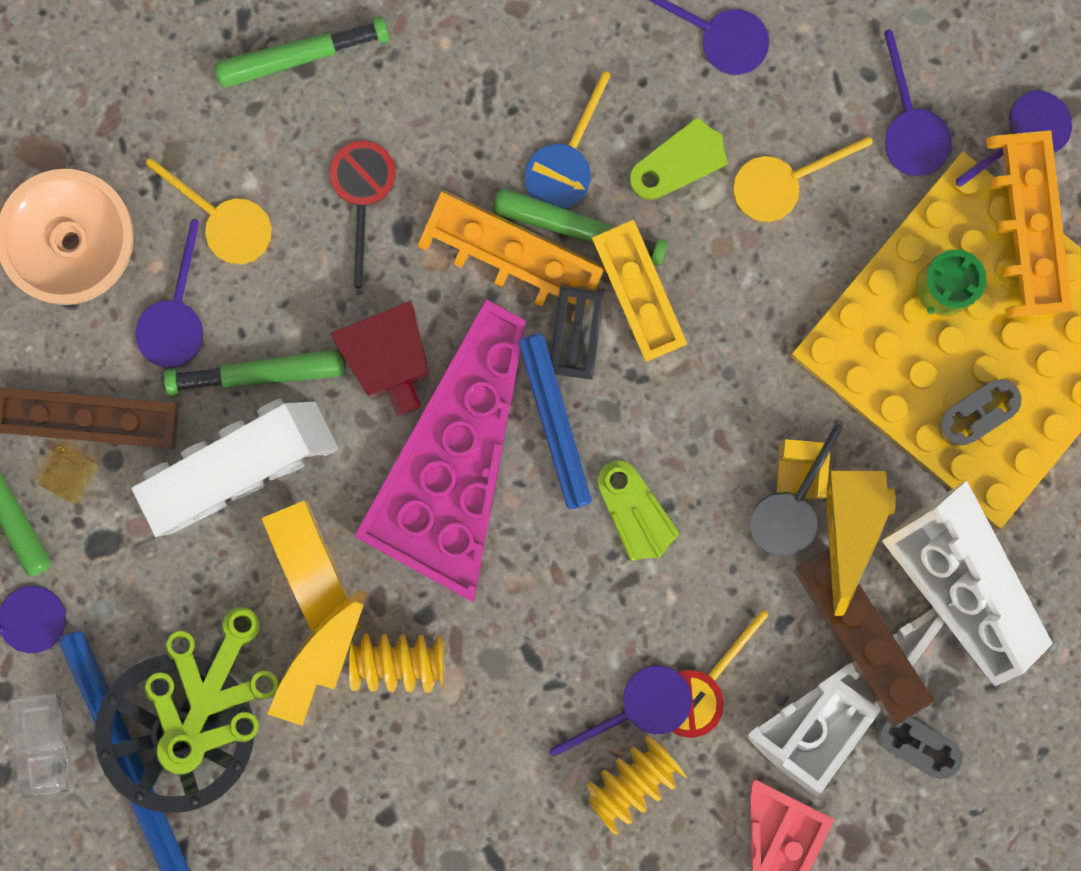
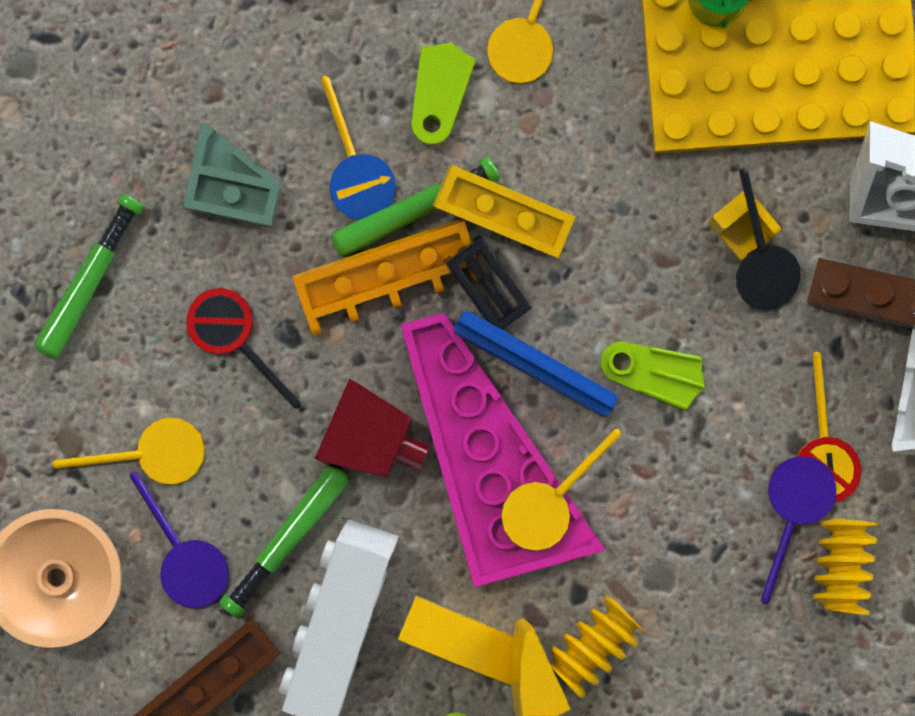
camera: 45 degrees left, 0 degrees up
yellow slope [826,471,896,616] -> none
dark grey beam [938,379,1021,446] -> none
none -> sand green wing [183,123,282,228]
none -> yellow piece [501,429,621,551]

